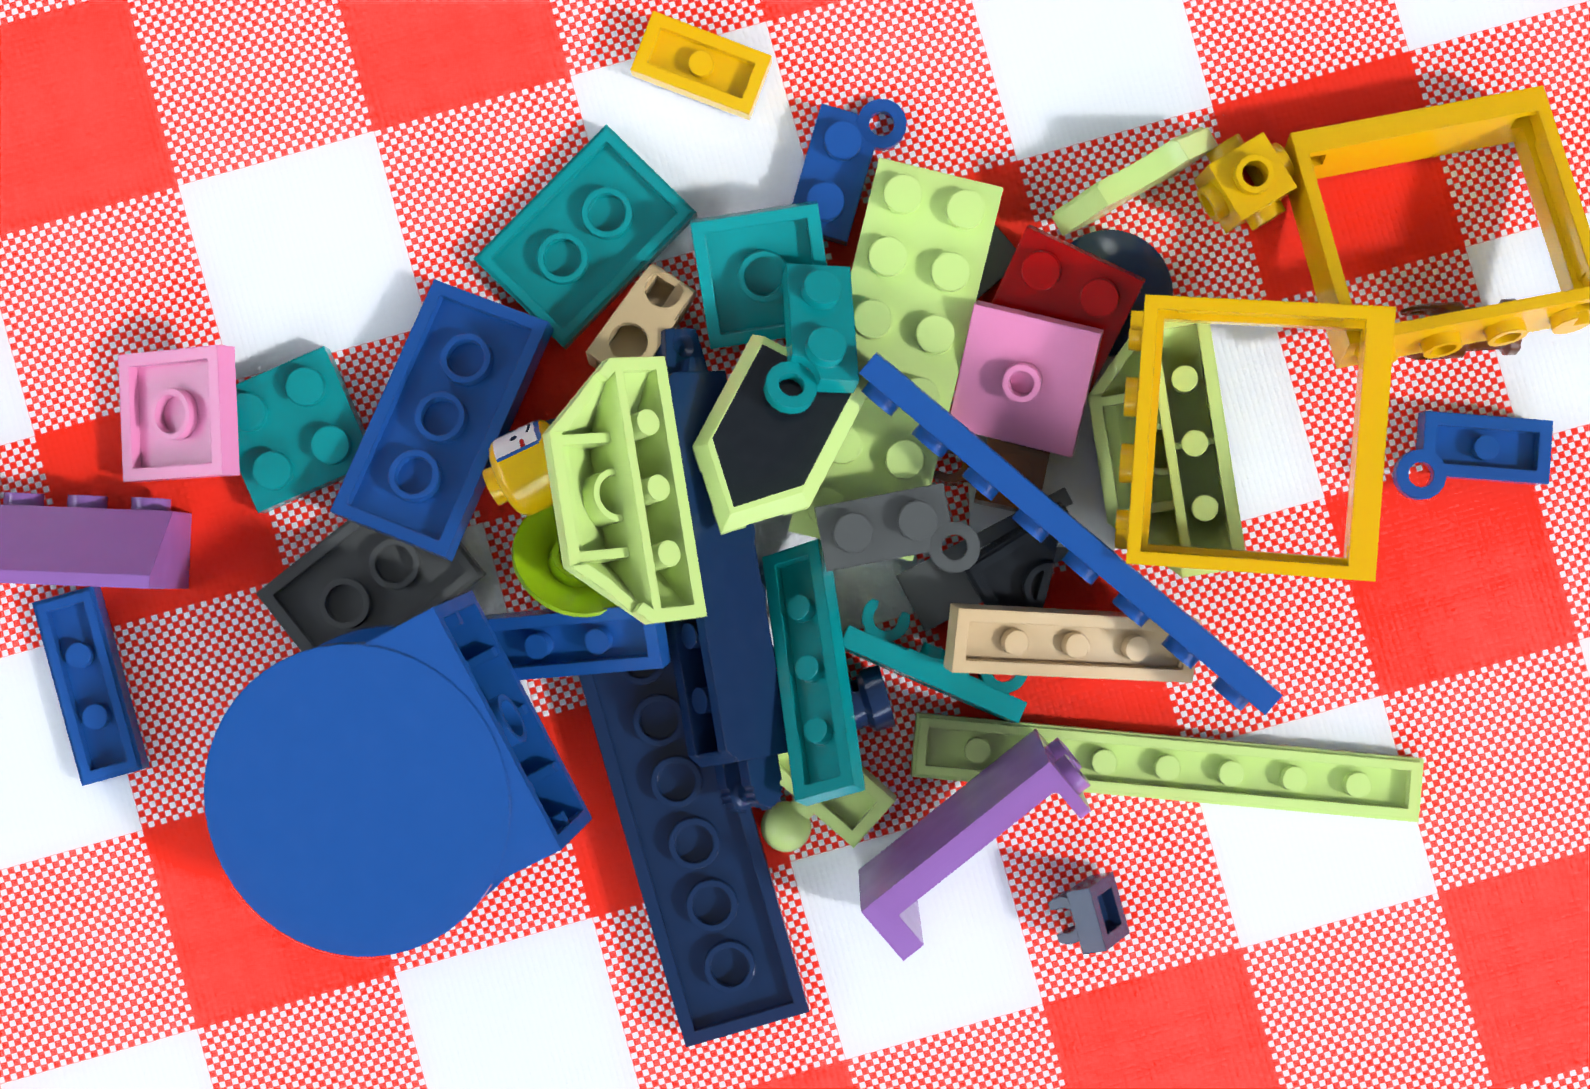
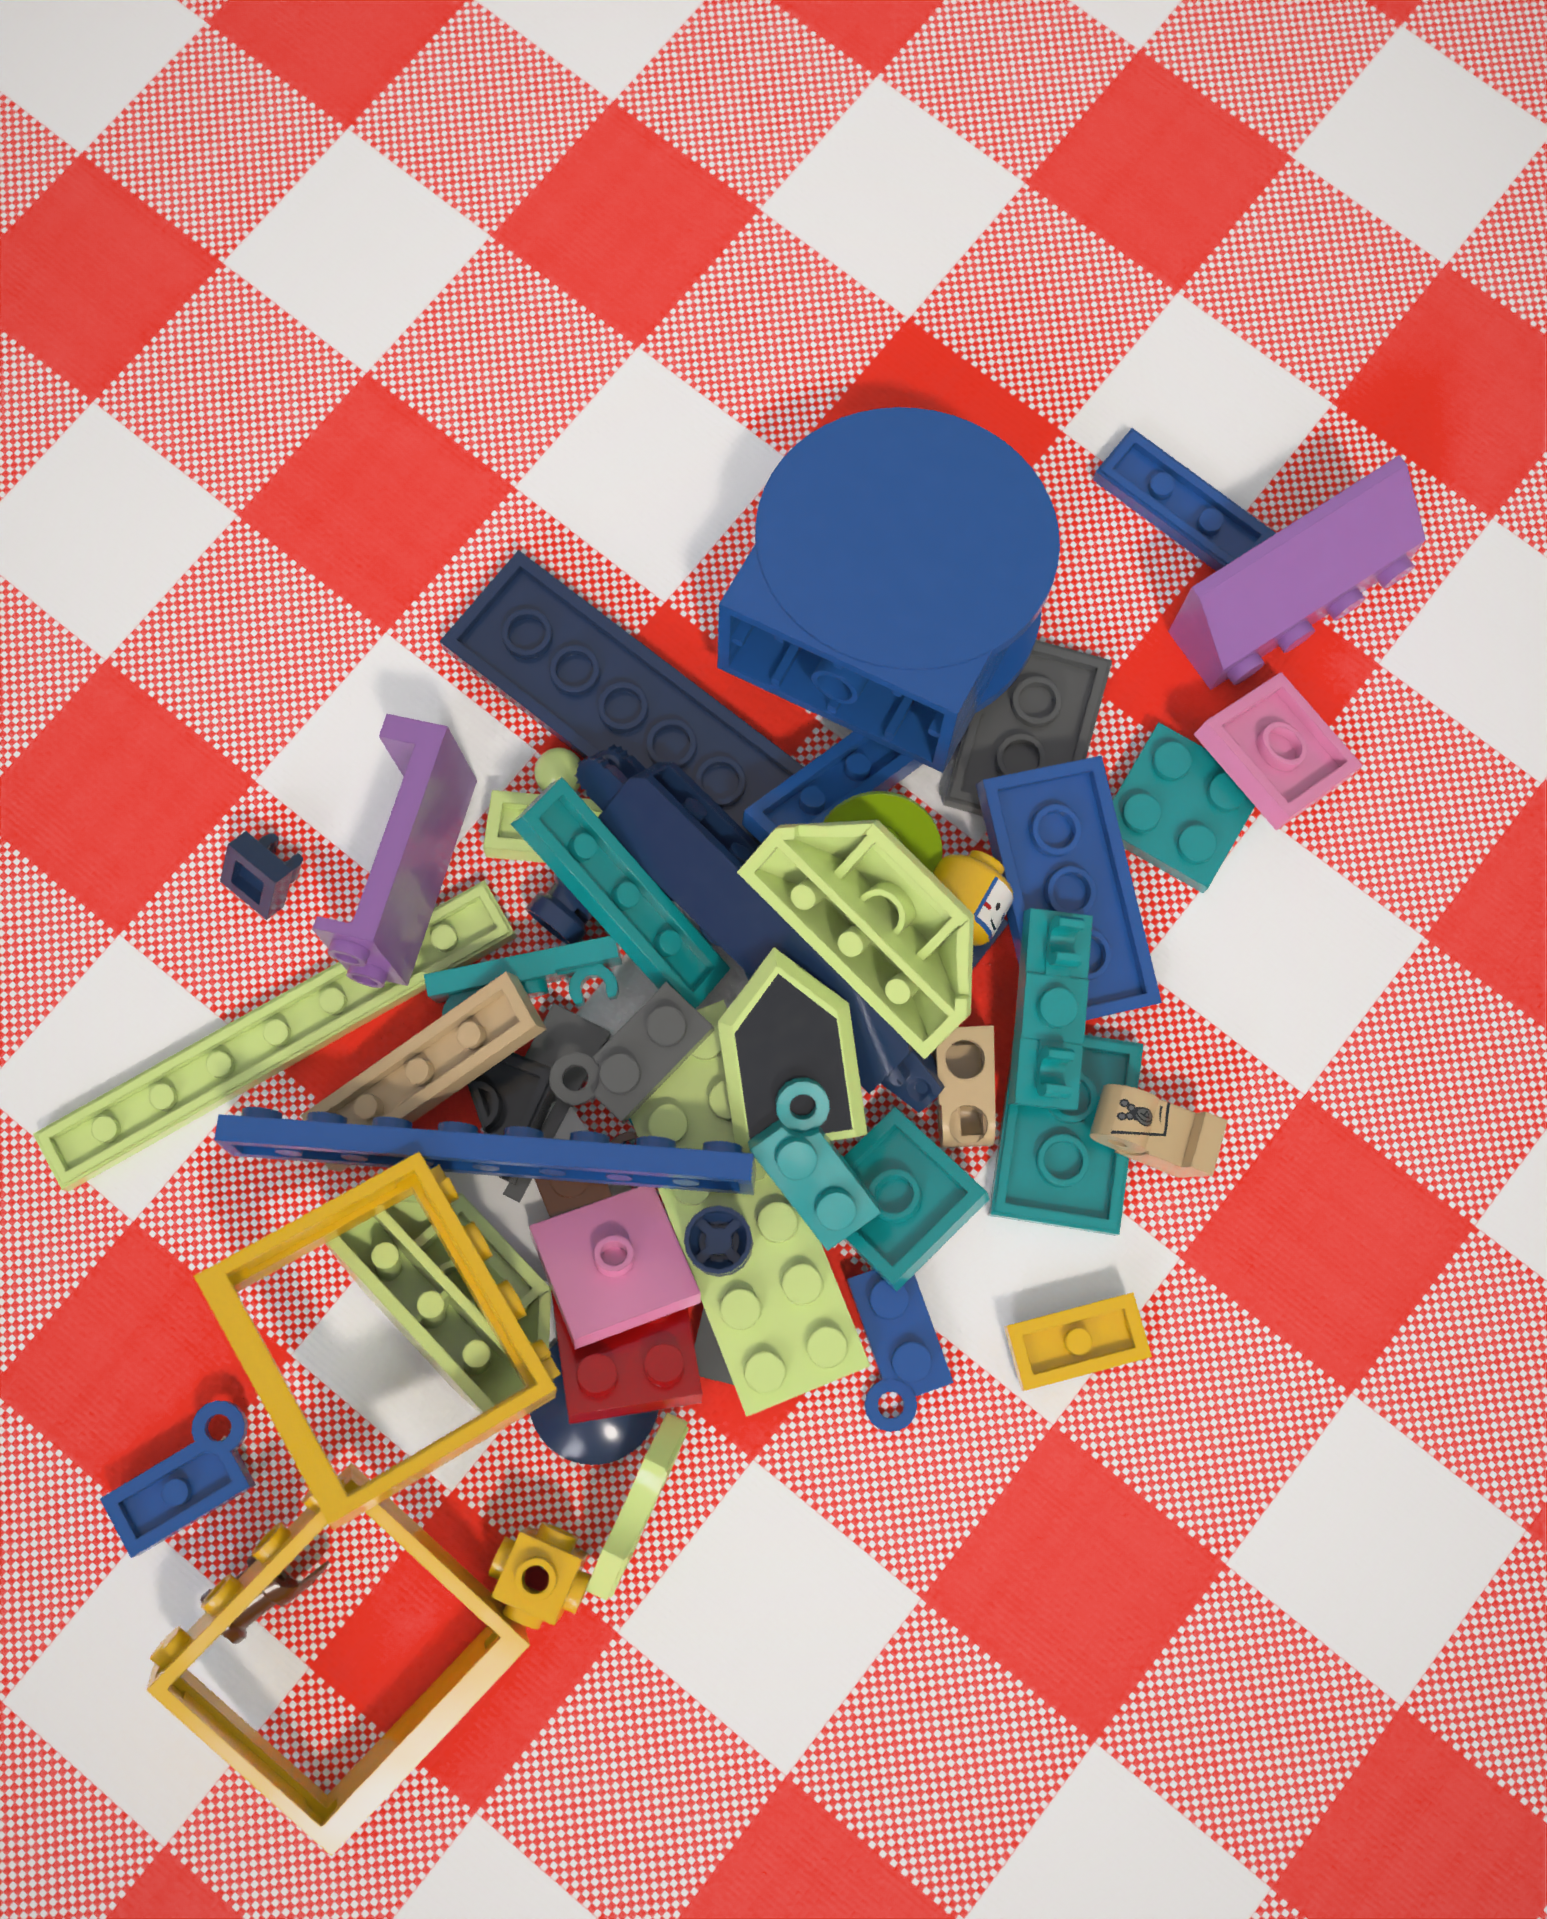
camera: 140 degrees right, 10 degrees down
none -> dark blue wheel [684,1205,753,1277]
none -> teal plate [1008,908,1093,1111]
none -> tan leg [1090,1084,1228,1178]

